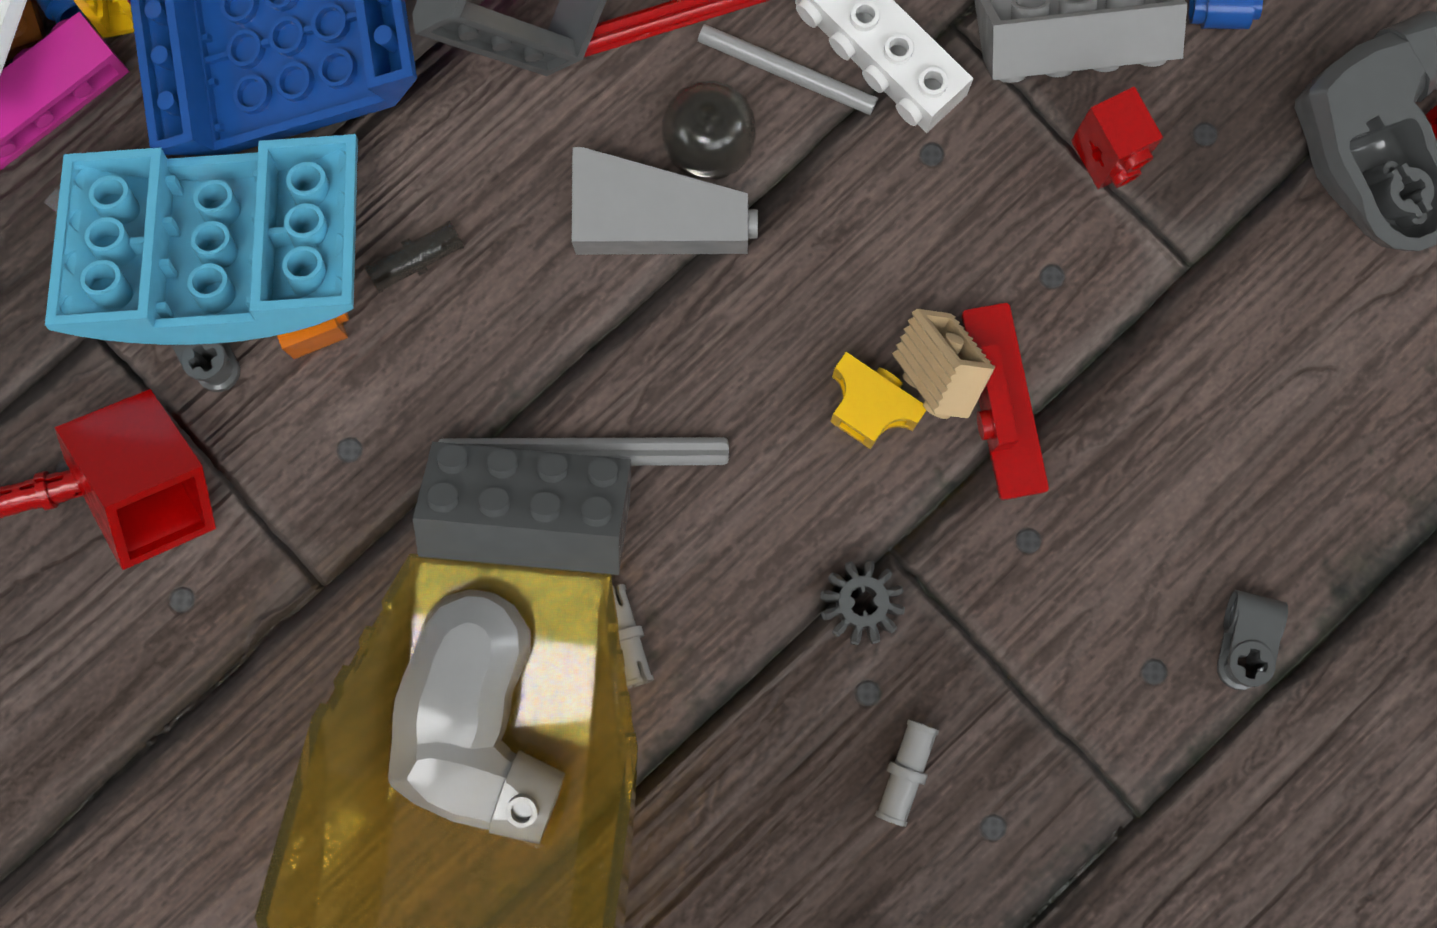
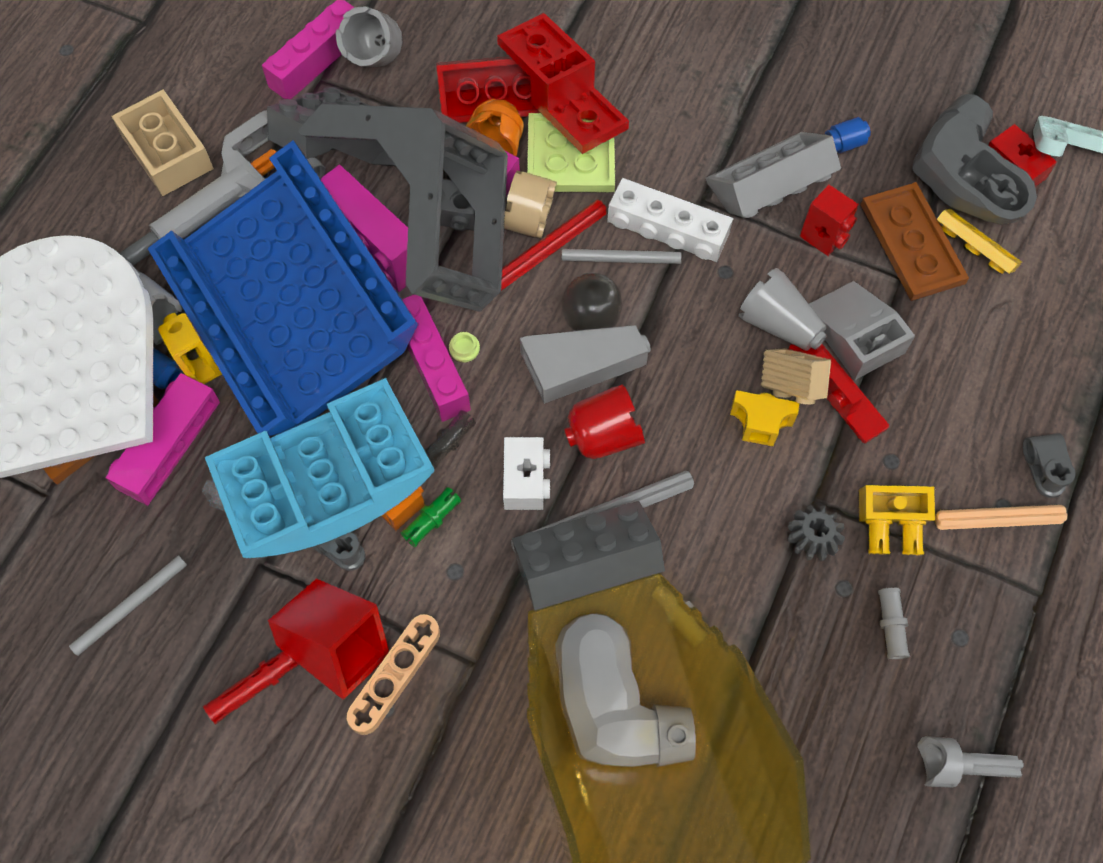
camera: 25 degrees left, 15 degrees down
none -> light nougat beam [347,615,440,735]
none -> green pin [400,487,461,547]
none -> dark pink brick [402,295,471,422]
none -> yellowish green plate [449,332,480,362]
none -> white brick [503,437,550,510]
none -> red cylinder [564,384,645,459]
none -> light grey cone [739,268,827,351]
none -> light grey slope [809,281,915,380]
none -> yellow brick [859,485,935,555]
none -> dark orange plate [860,182,969,301]
none -> light nougat axle [935,505,1067,530]
none -> yellow plate [937,209,1022,274]

